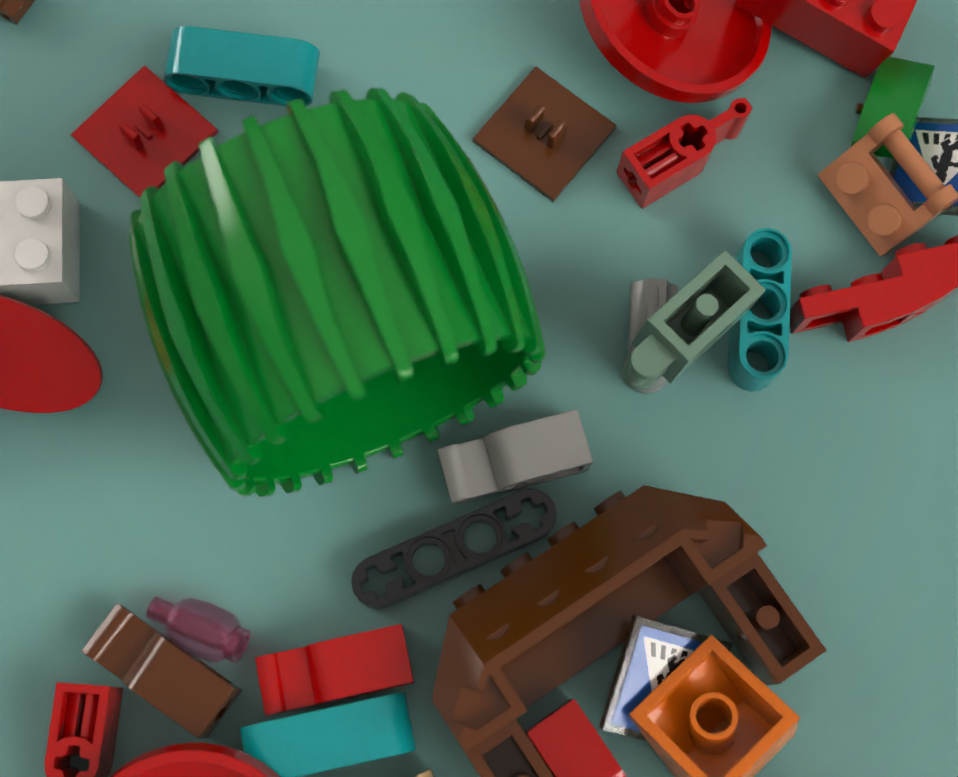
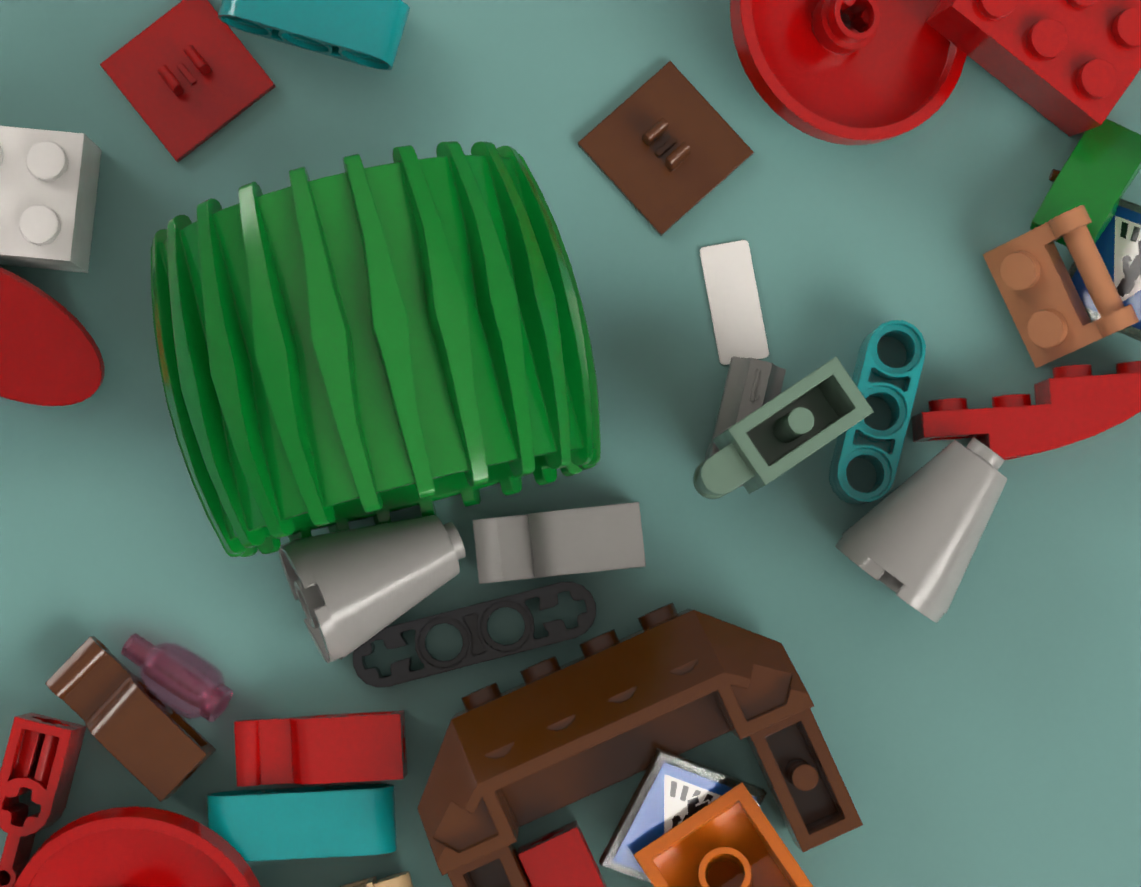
camera: 10 degrees right, 10 degrees up
red piece [616,98,753,209] -> none
none -> light grey cone [279,515,466,663]
none -> white sticker [700,240,769,365]
none -> light grey cone [835,437,1008,623]

